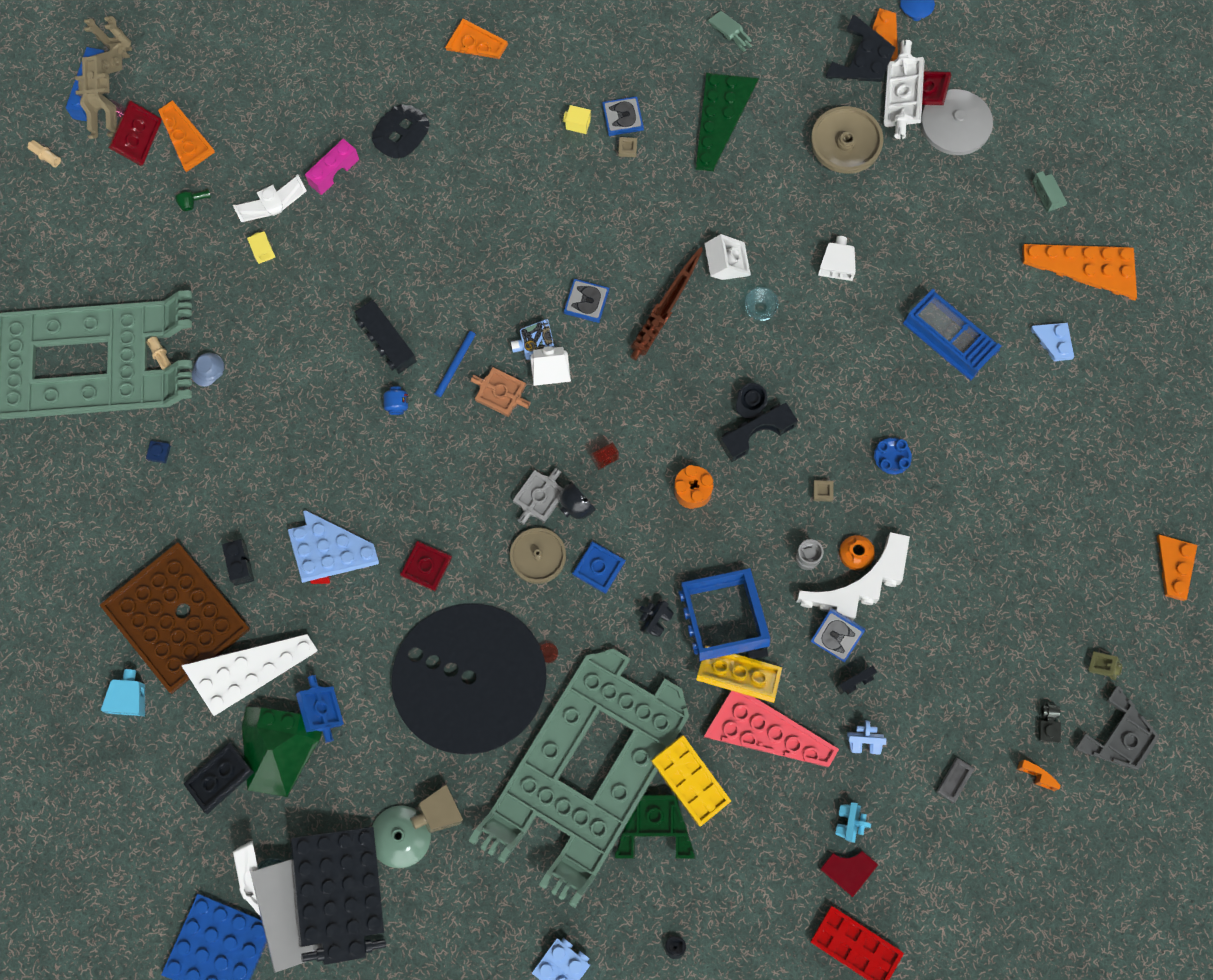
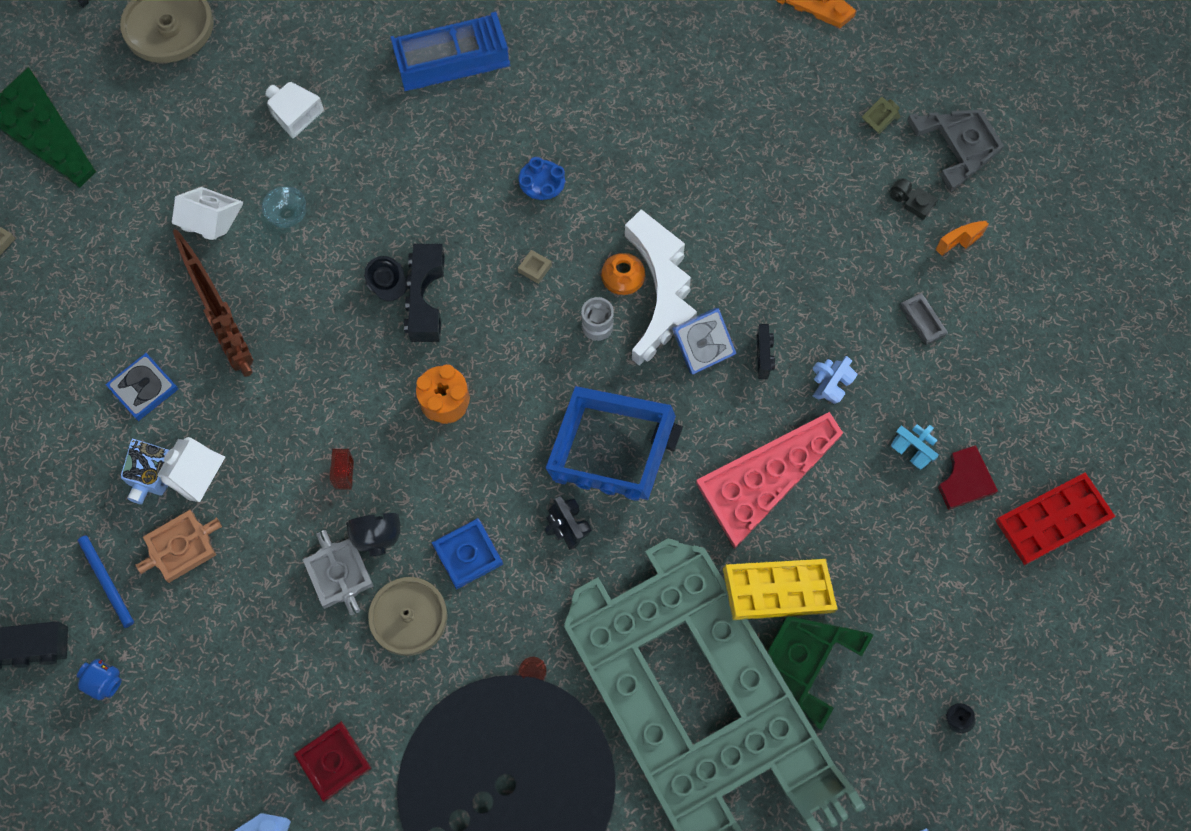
camera: 60 degrees left, 5 degrees down
yellow plate [696,645,782,703] -> none

